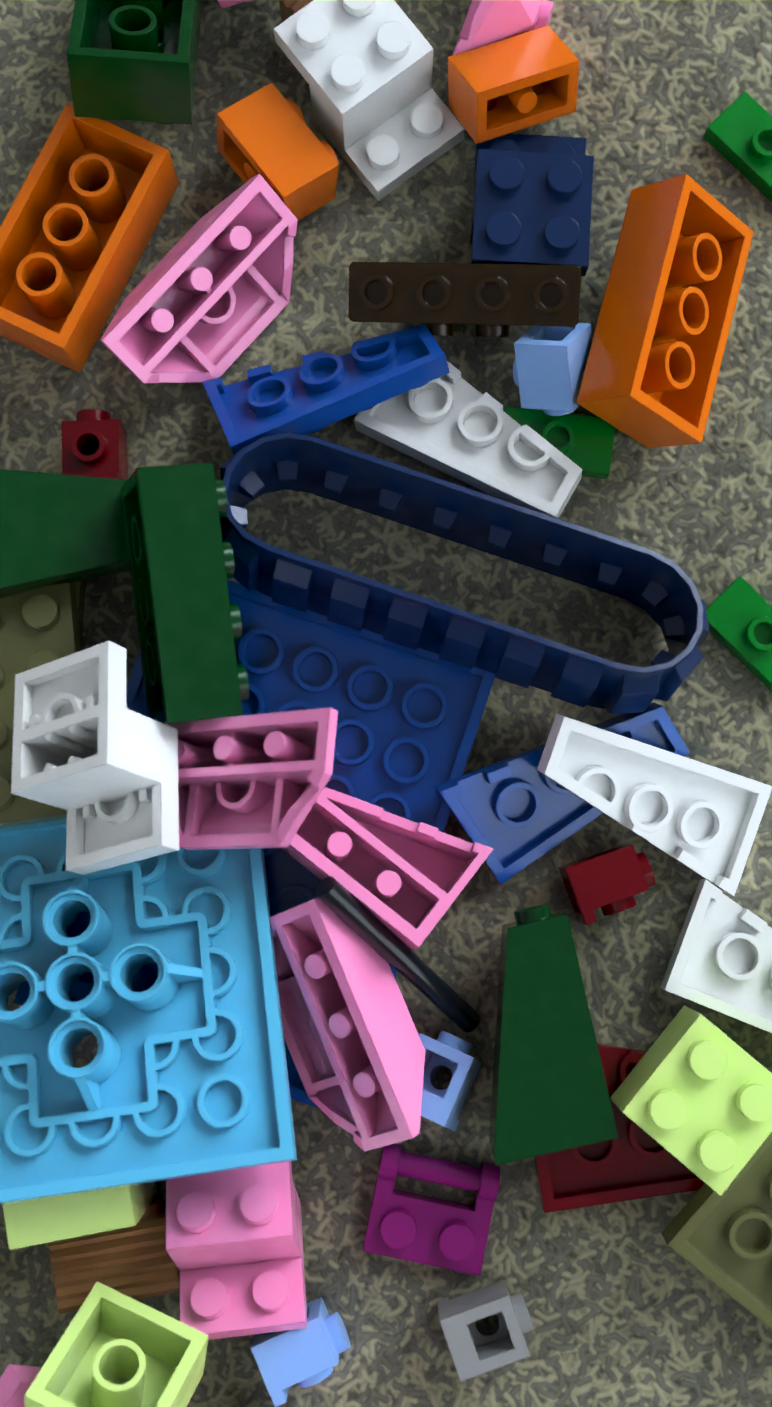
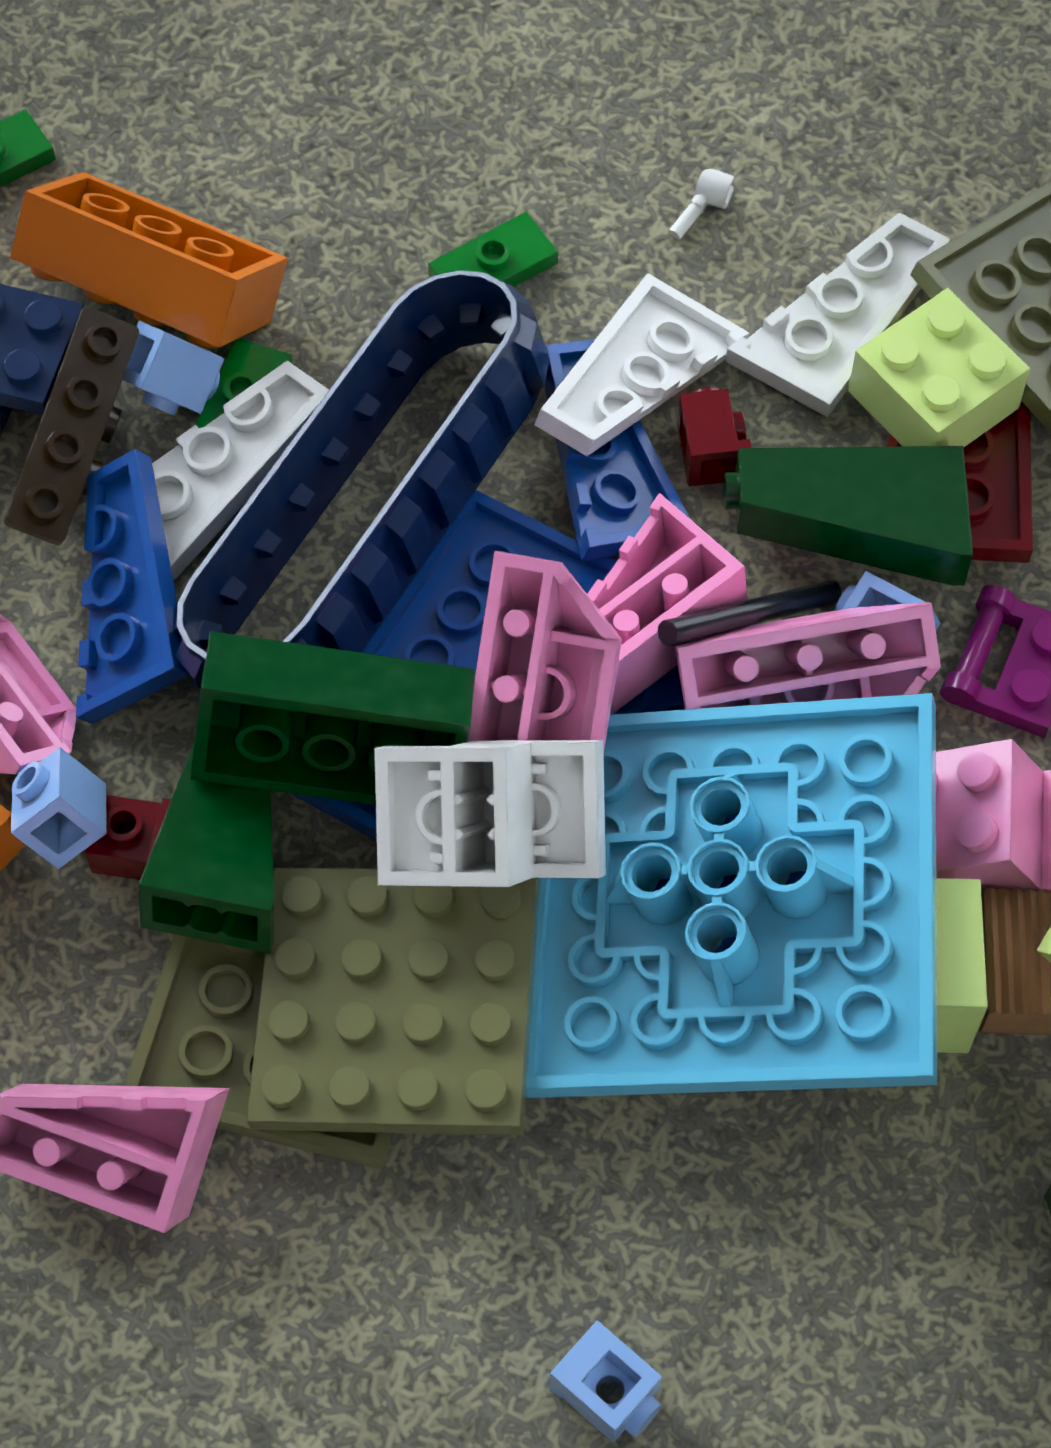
camera: 80 degrees left, 20 degrees down
none -> light blue brick [11,747,106,869]

